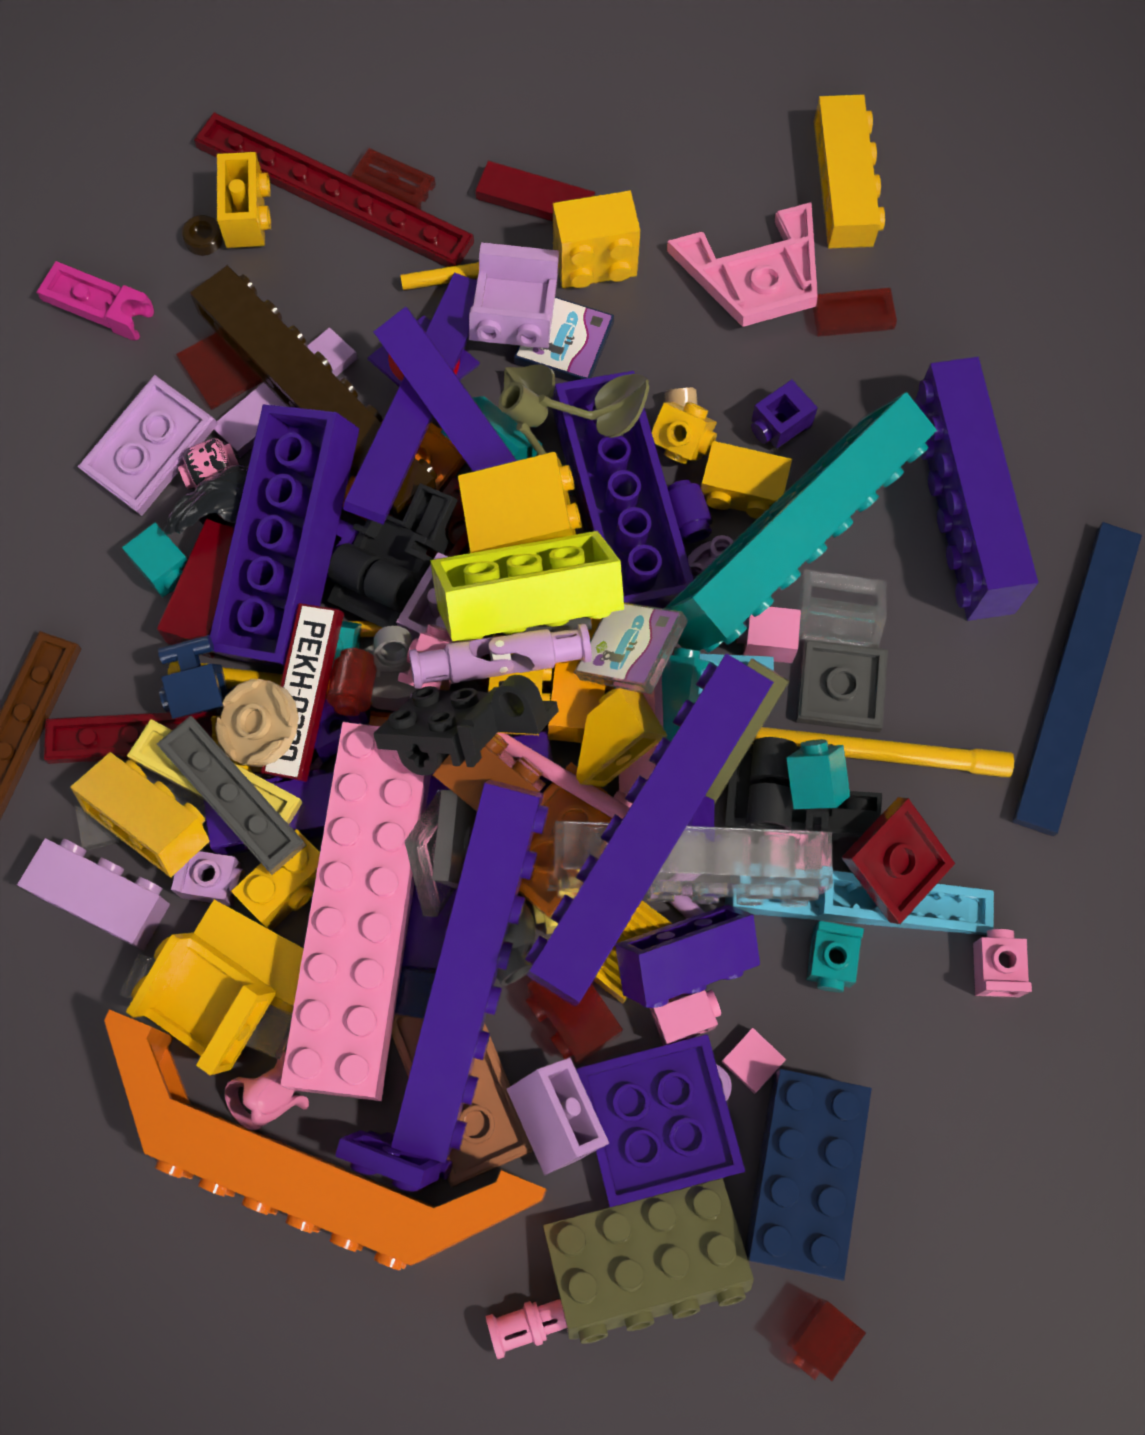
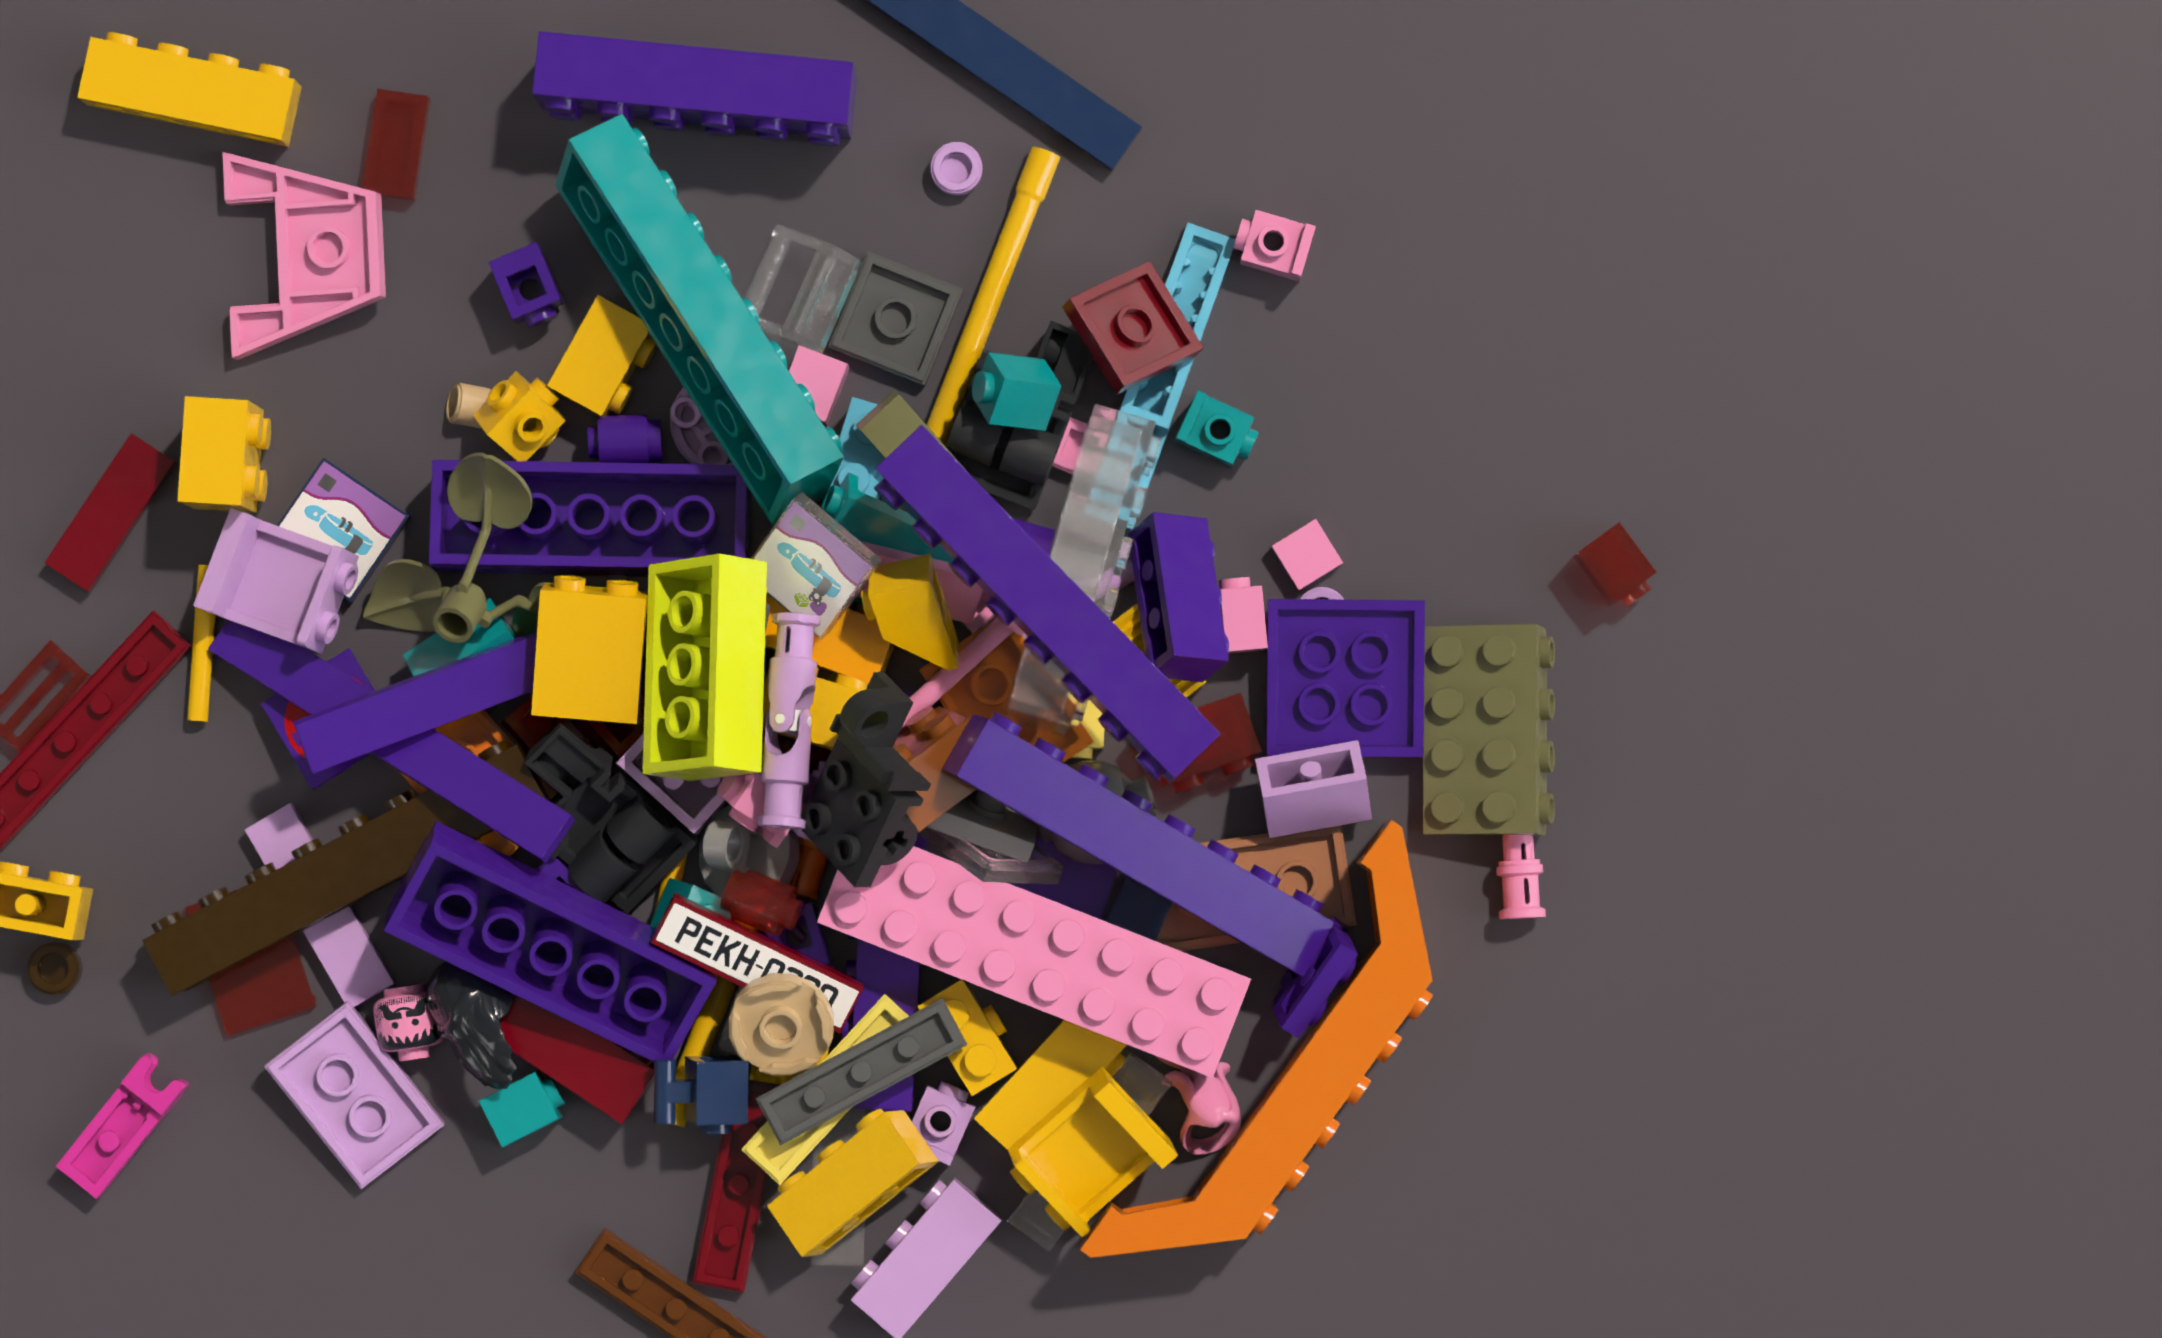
camera: 75 degrees left, 15 degrees up
dark blue brick [745,1069,872,1281] -> none
none -> lavender tile [931,142,983,196]

